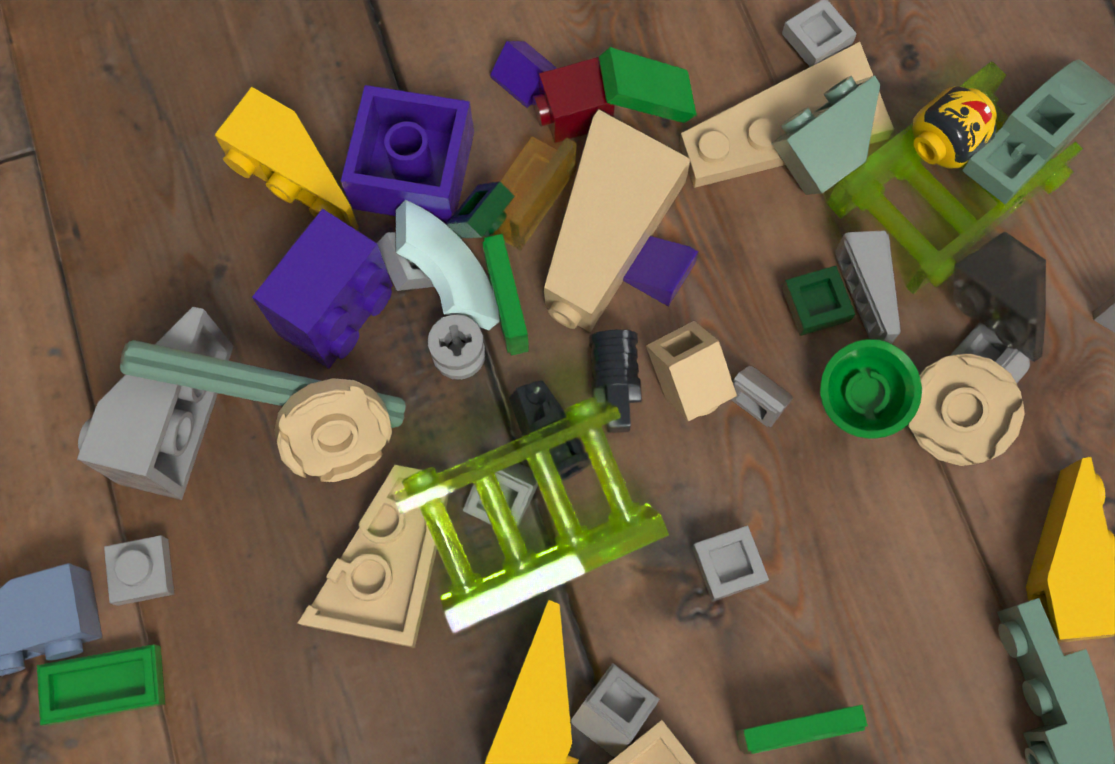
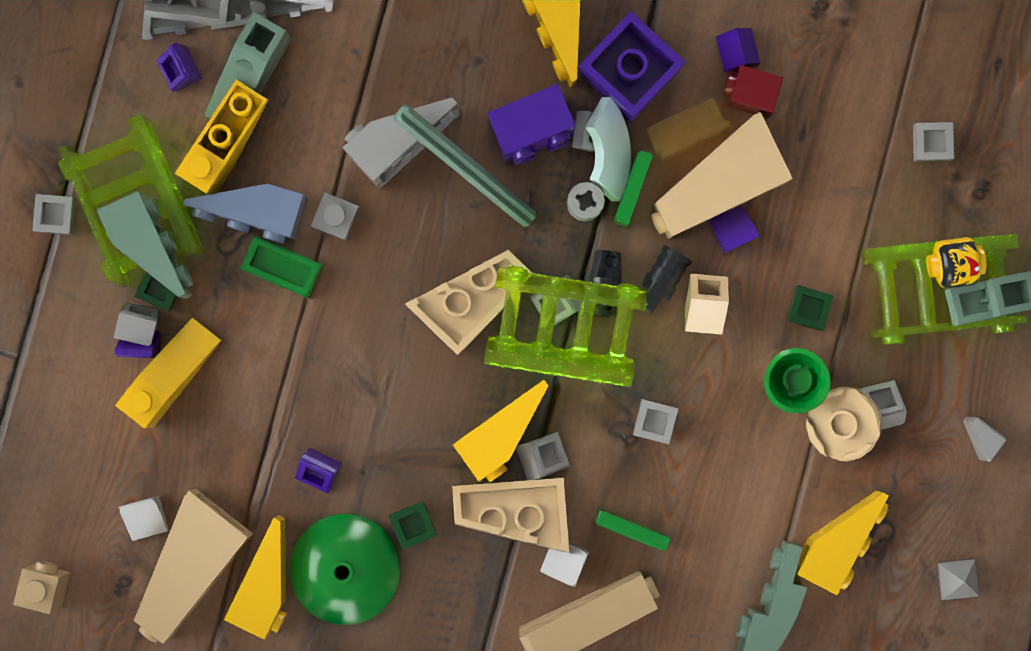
camera: 30 degrees right, 15 degrees up
tan tile [274,378,392,482] -> none
dark green plate [447,181,515,238] -> none
green tile [599,47,697,123] -> none
tan wing [679,42,894,188] -> none
light grey slope [730,366,793,427] -> none
sand green slope [772,75,880,195] -> none
light grey slope [835,231,901,344] -> none
clear smoke slope [953,231,1046,362] -> none

